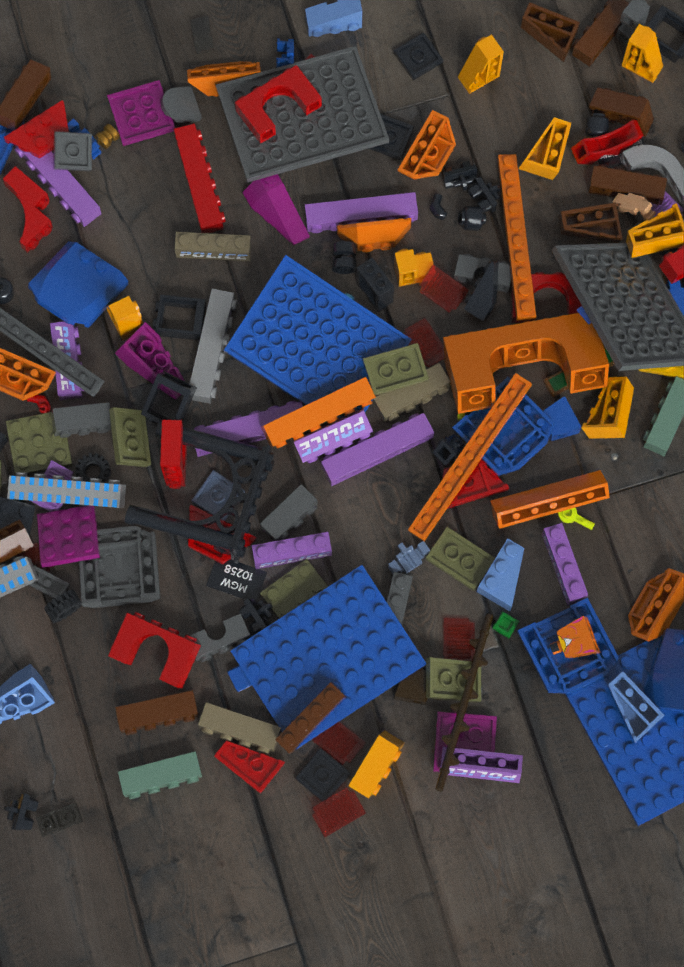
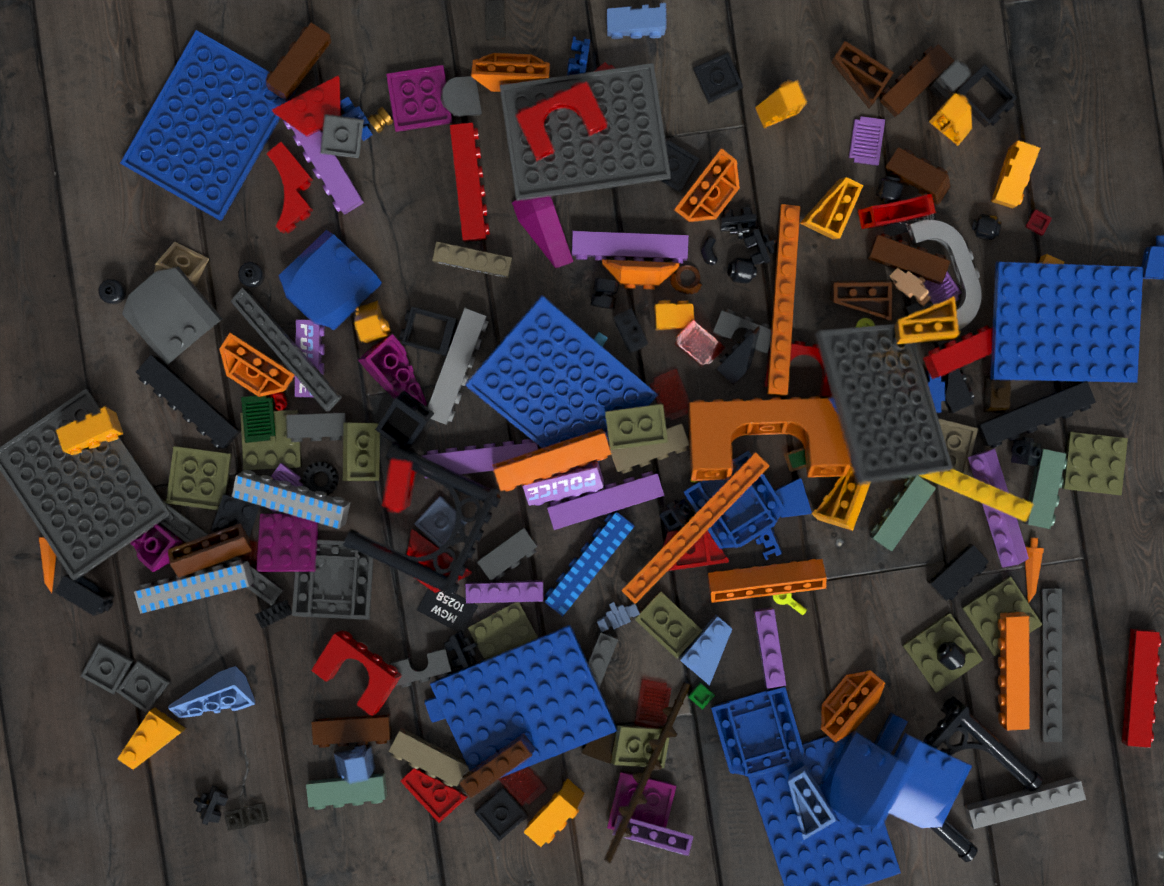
camera: 15 degrees right, 15 degrees up
clear red window [312,787,366,837] -> none
orange torso [550,616,600,659] -> none
none -> dark green window [241,395,276,443]
none -> medium blue wedge [334,745,375,783]
none -> blue brick [544,511,634,616]
none -> reddish brown piece [670,265,702,294]
none -> blue piece [756,527,782,560]
none -> medium lavender window [849,116,885,166]

